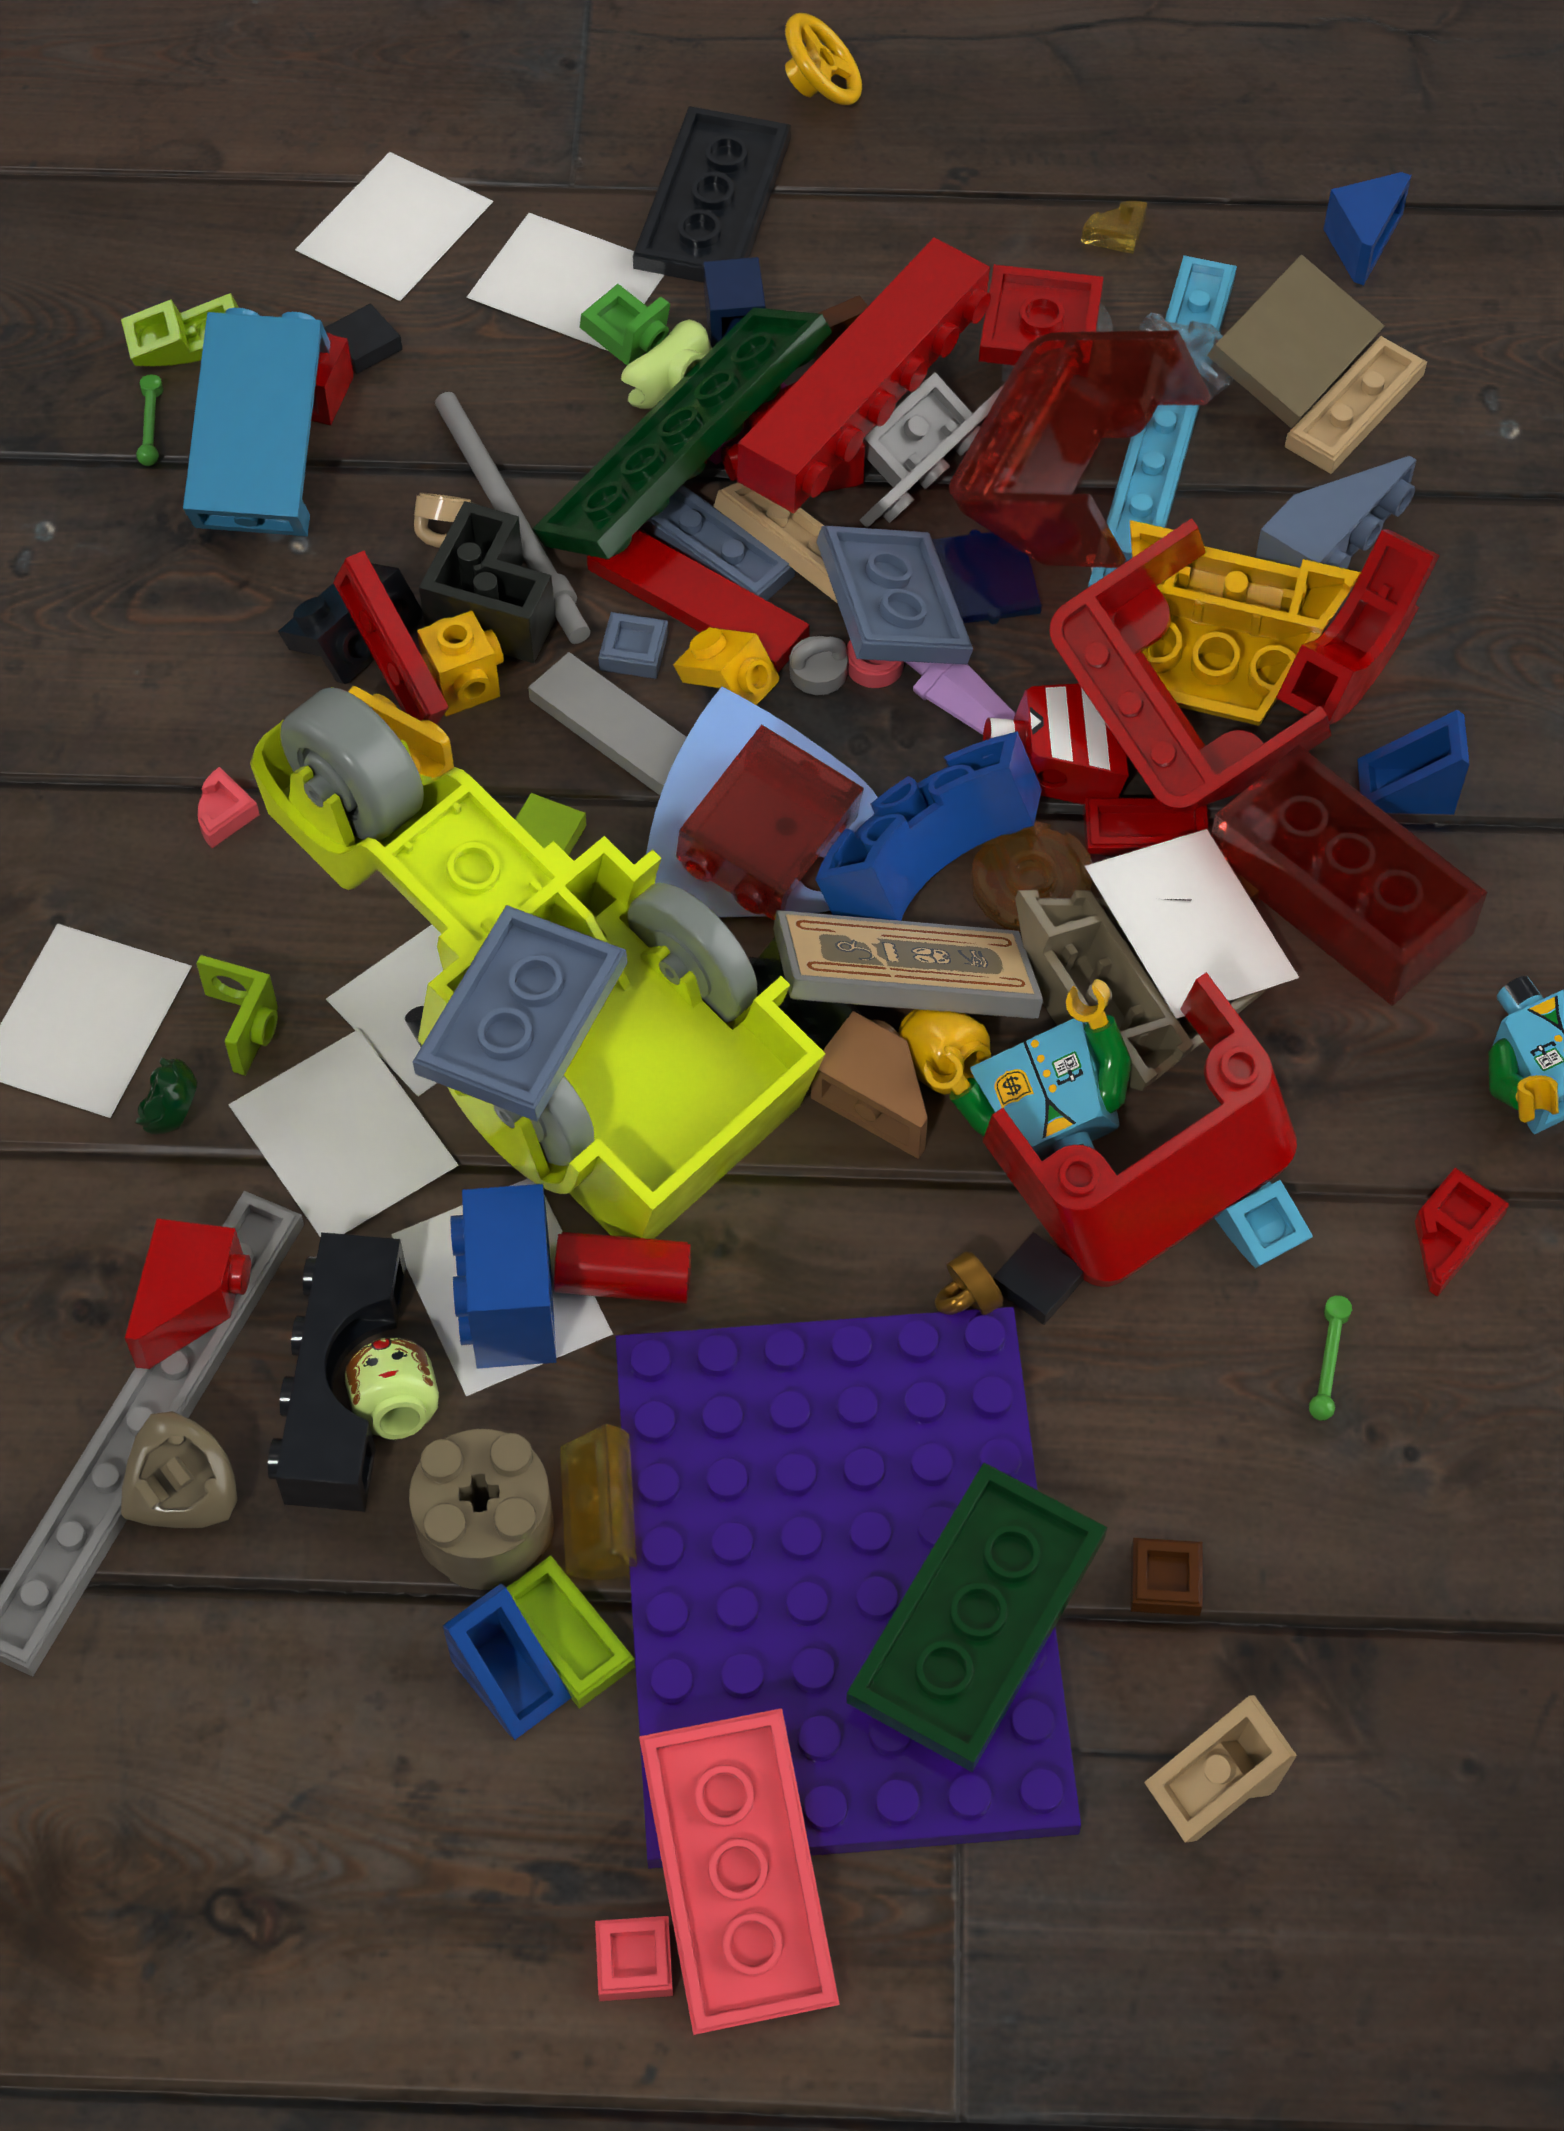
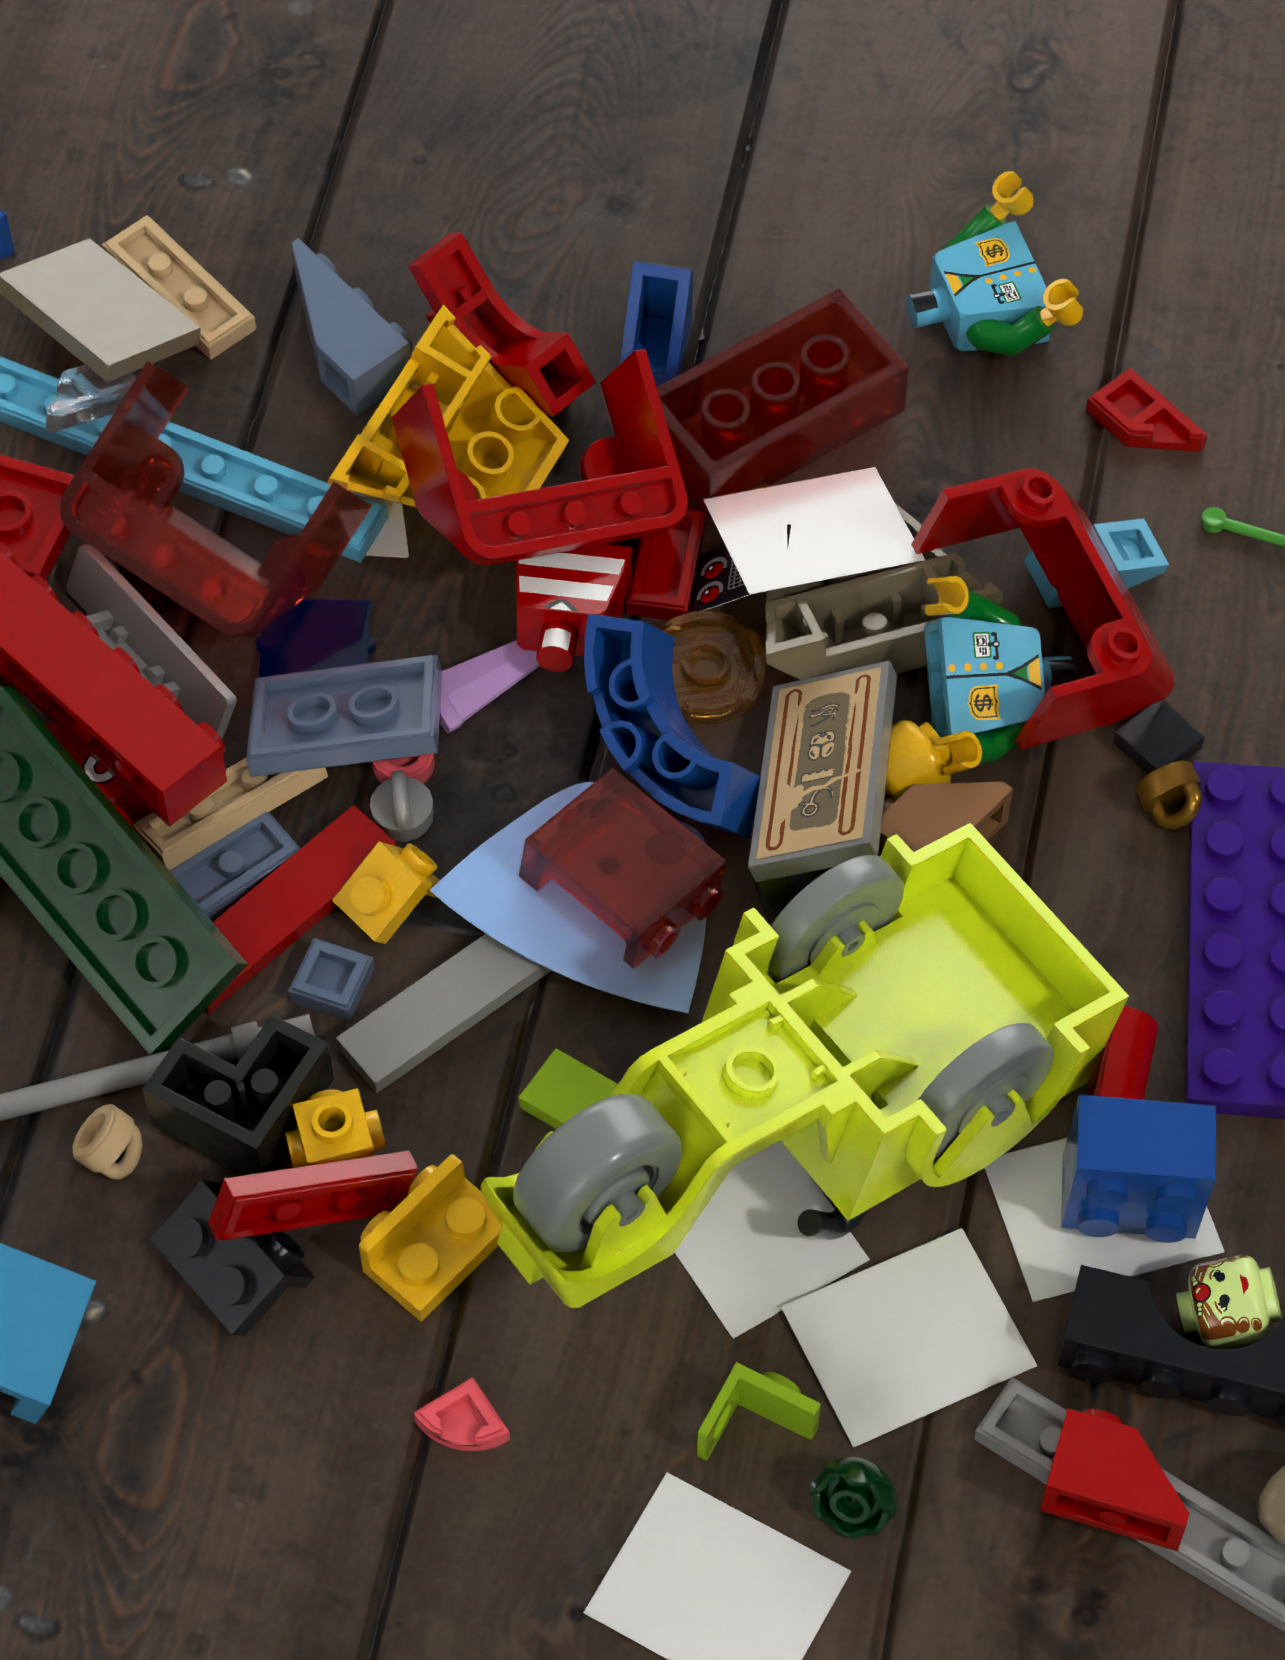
camera: 80 degrees left, 0 degrees up
sand blue tile [413,905,628,1122] -> none

